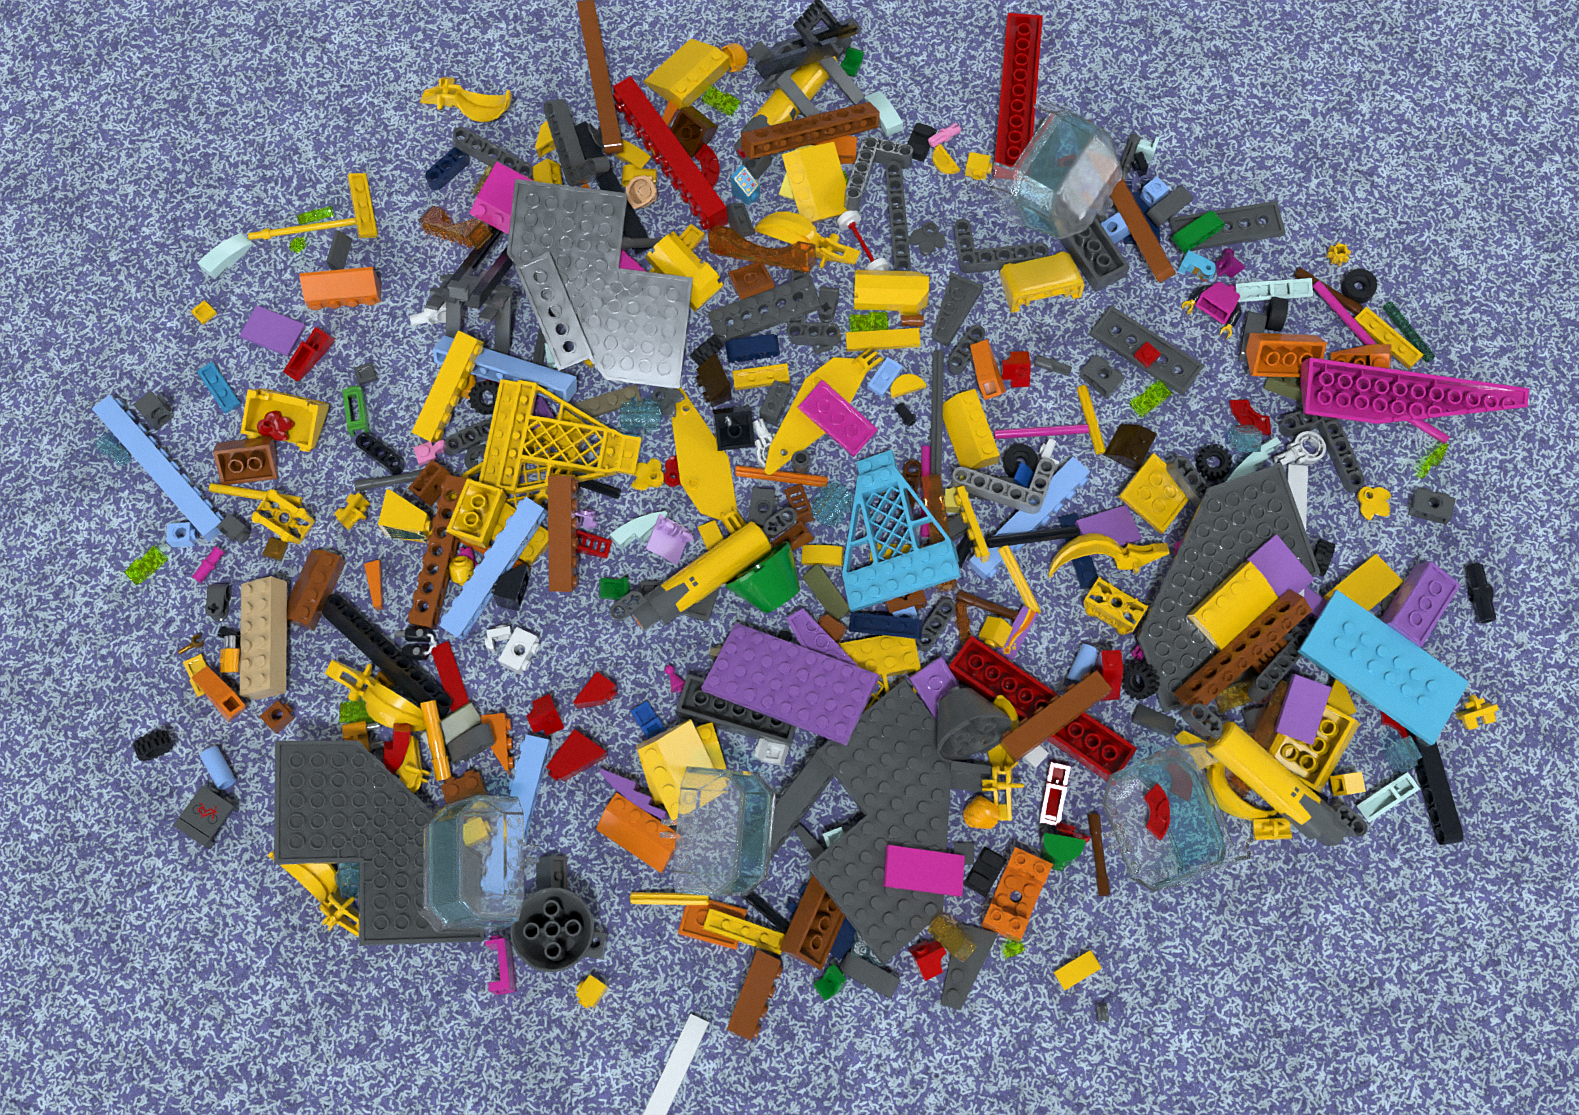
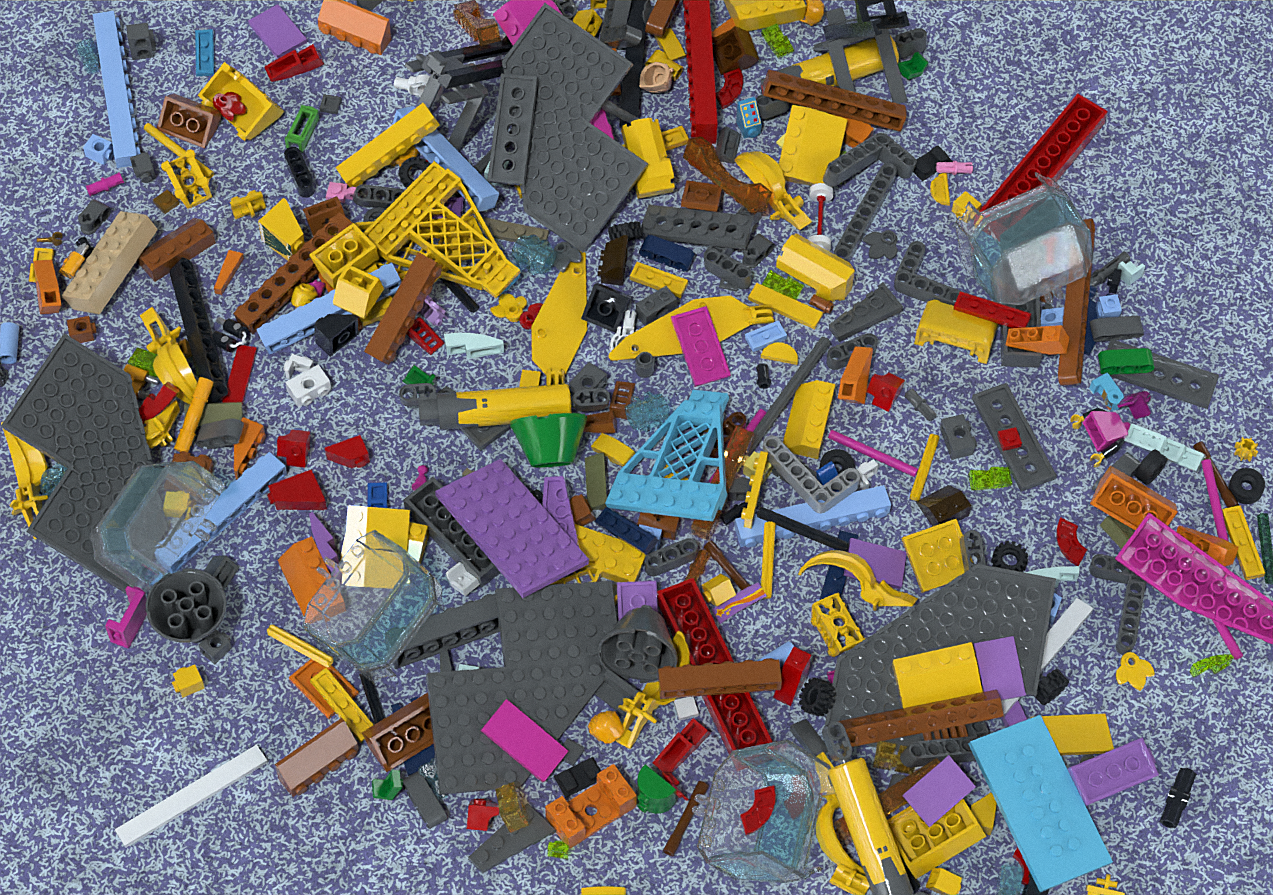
camera: 25 degrees right, 10 degrees down
clear neon green slope [124,545,169,585] -> none
dark grey piece [354,469,423,492] -> none
lavender hinge [645,514,693,565] -> none
orange axle [735,465,828,488] -> none
light aqua slope [864,91,903,137] -> none
clear light blue piece [1228,425,1262,452] -> none
white pin [1274,431,1326,466] -> none
dark grey brick [1408,488,1456,525] -> none
none -> yellow slope [333,264,384,319]
none -> red tile [954,291,1031,328]
none -> orange slope [1005,325,1069,355]

